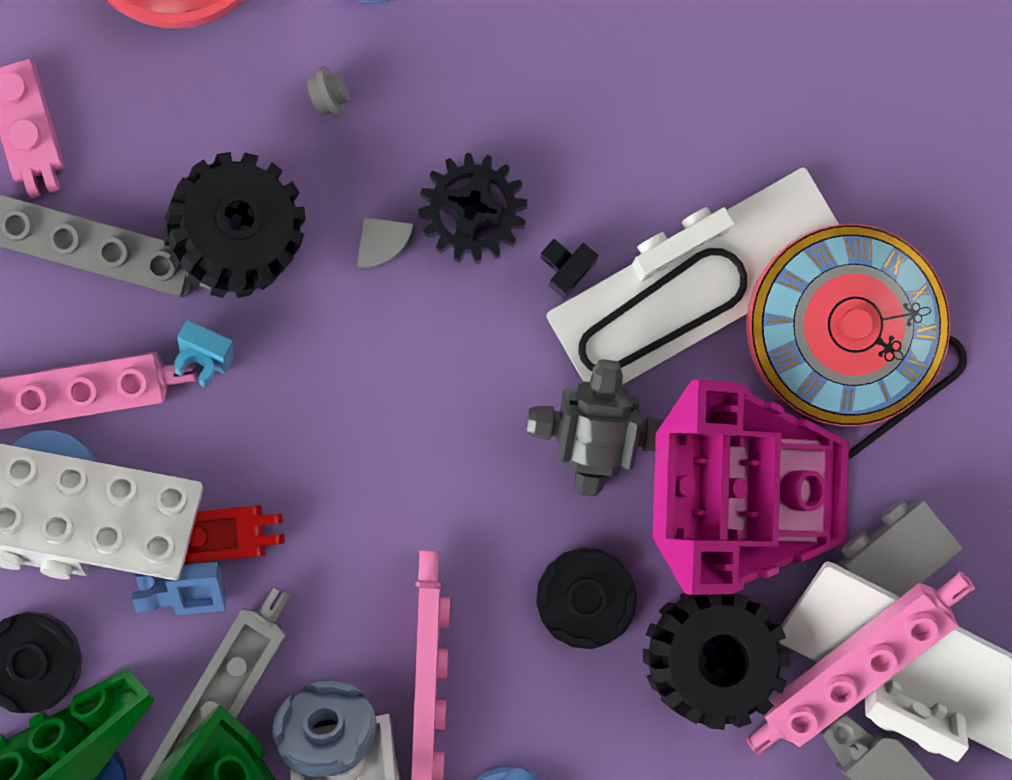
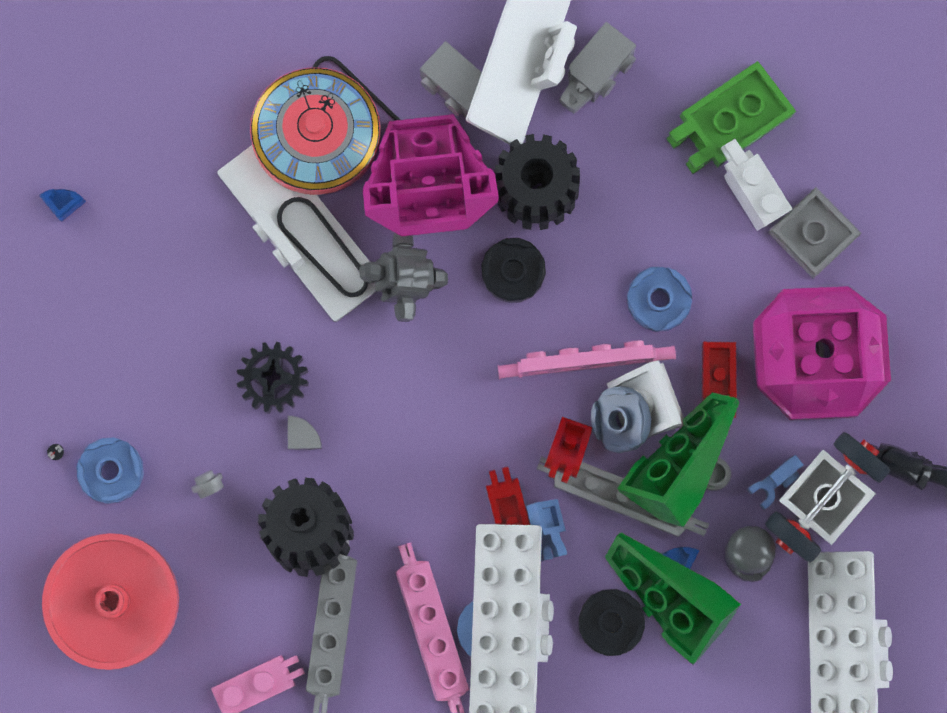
camera: 100 degrees left, 5 degrees down
medium azure tile [174,320,234,387] -> none
black tile [540,239,599,299] -> none
bright pink plate [747,571,975,755] -> none
none -> red hinge [544,416,593,484]

